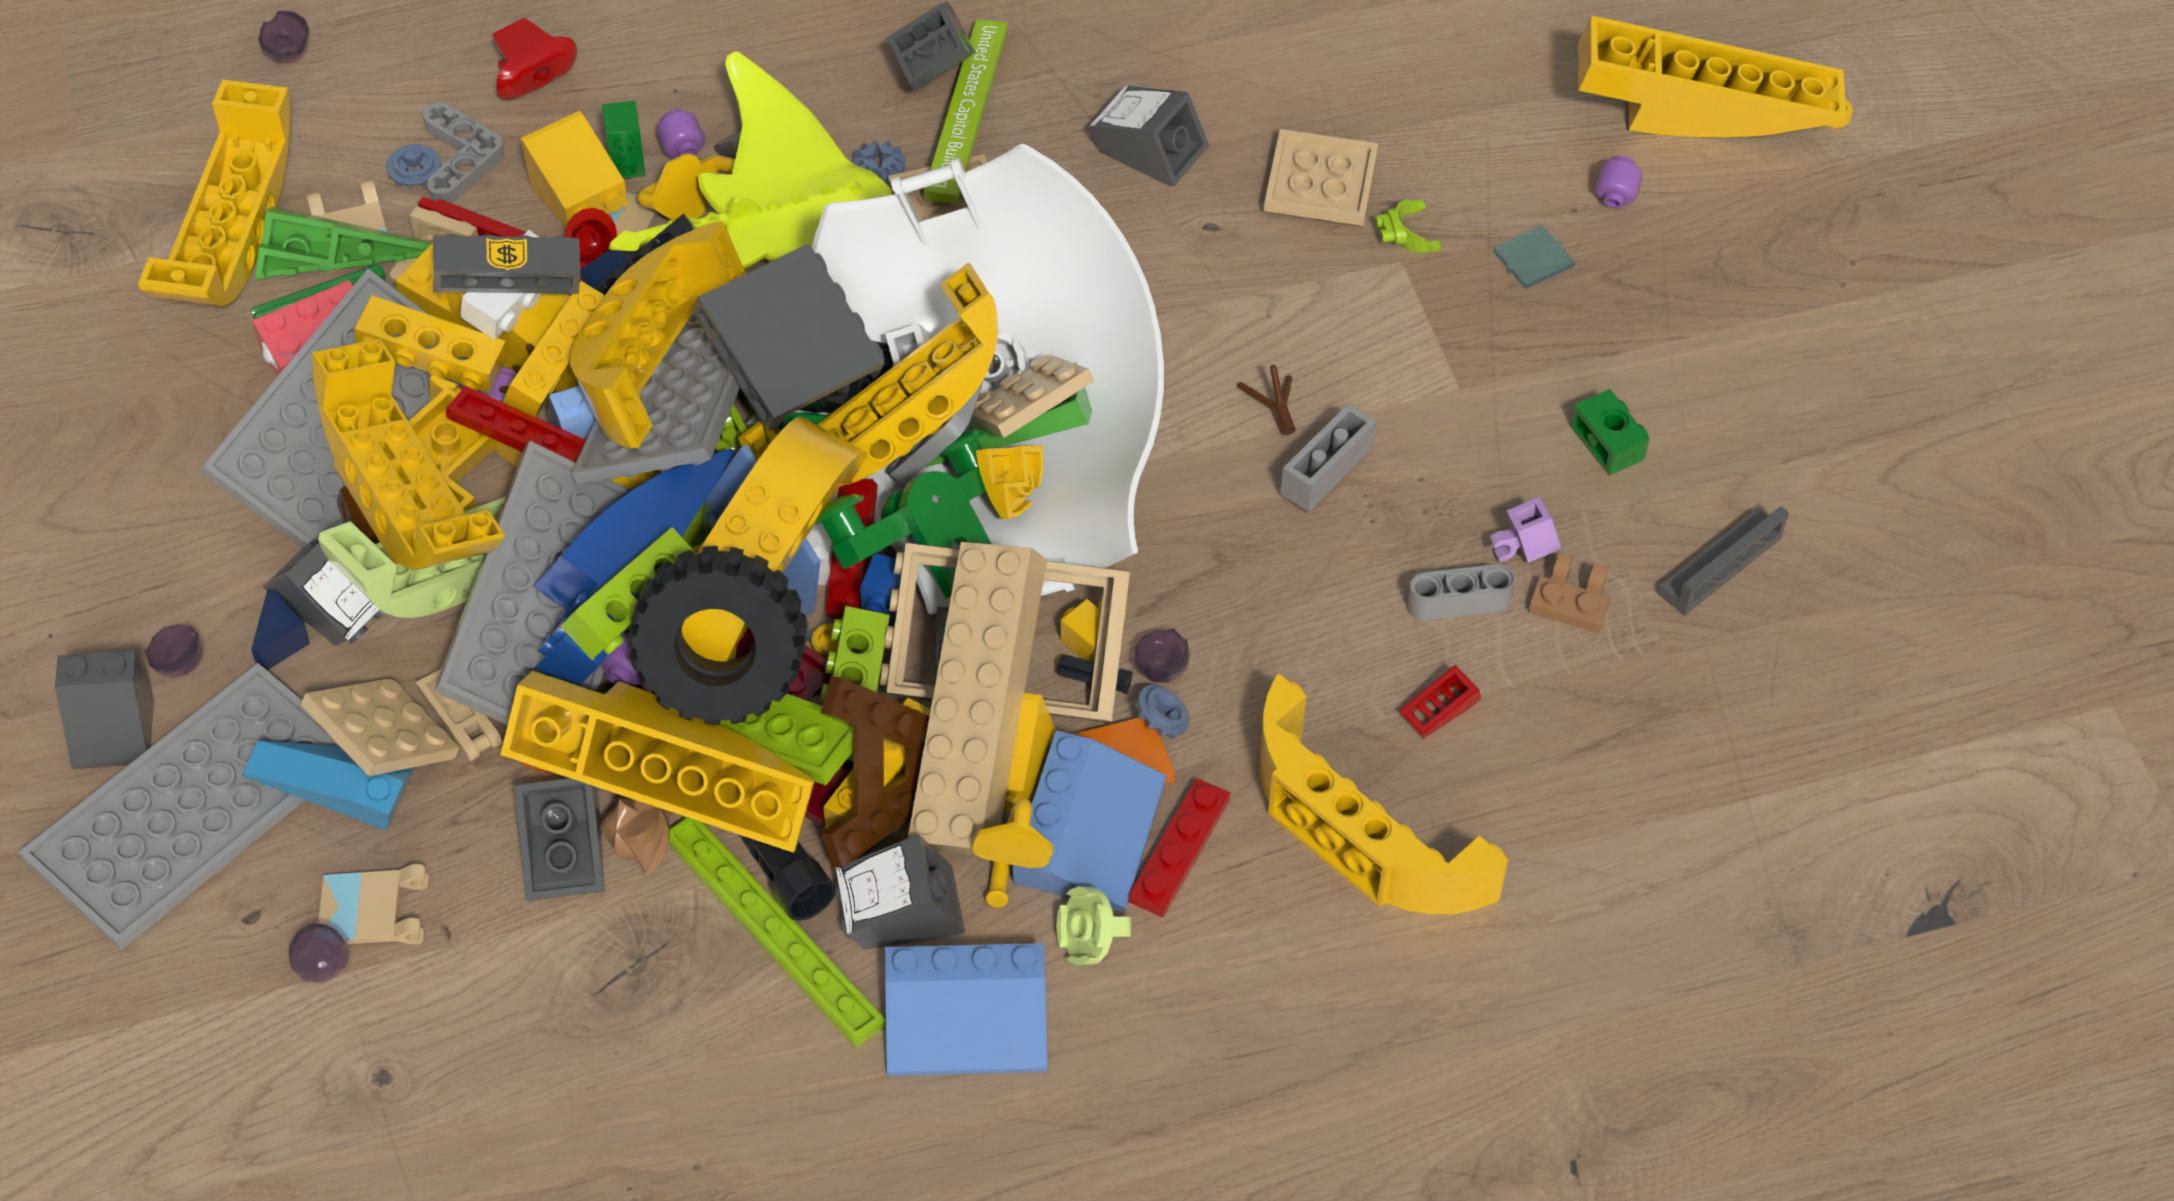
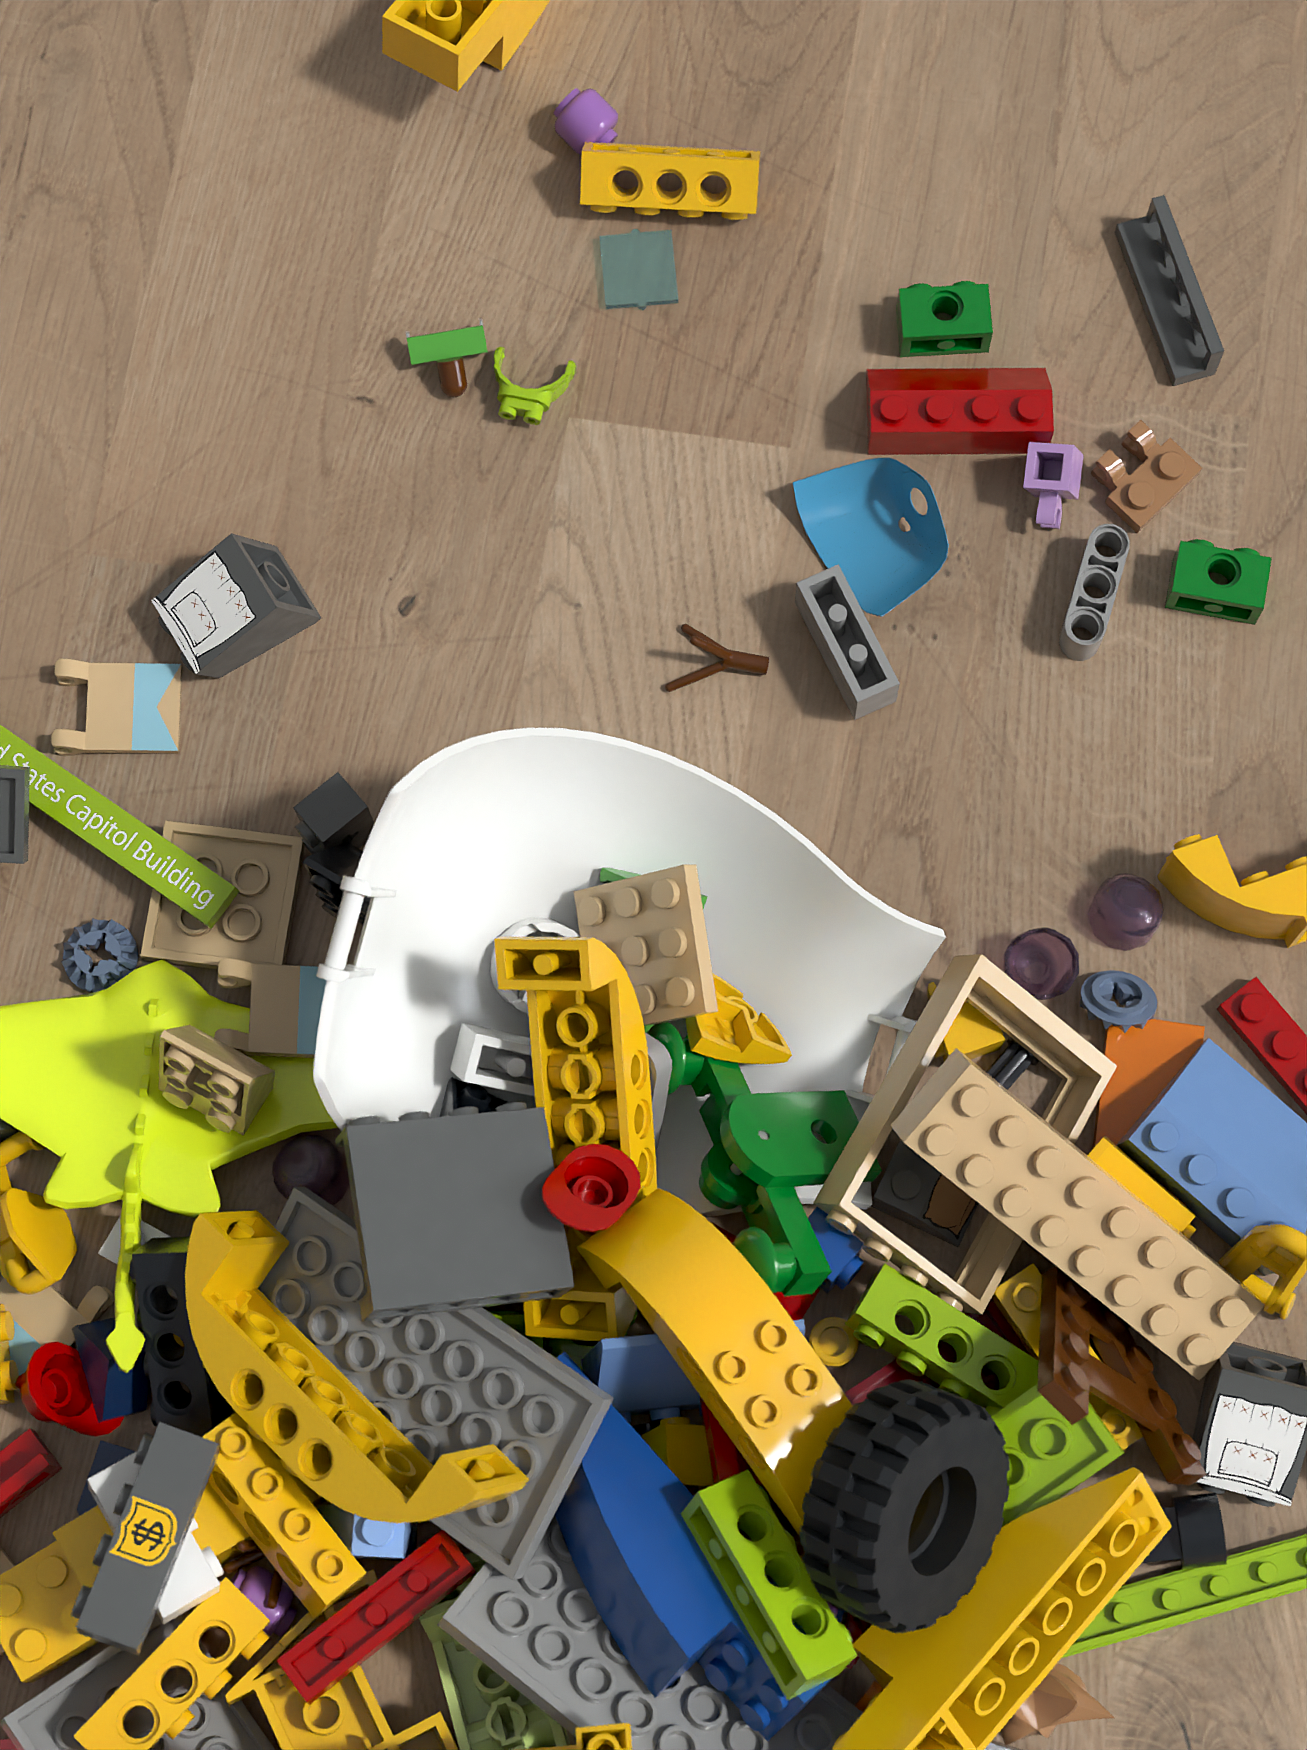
camera: 60 degrees left, 20 degrees up
tan plate [1264,129,1379,226] -> none
red slope [1398,664,1481,739] -> none
none -> tan flag [51,659,182,756]
none -> tan slope [159,1025,275,1136]
none -> bright green piece [406,319,488,398]
none -> red piece [542,1144,641,1232]
none -> yellow brick [580,142,760,220]
none -> dark azure piece [793,458,949,617]
none -> red slope [866,368,1054,455]
none -> hair [1088,873,1164,951]
none -> green brick [1164,539,1272,625]

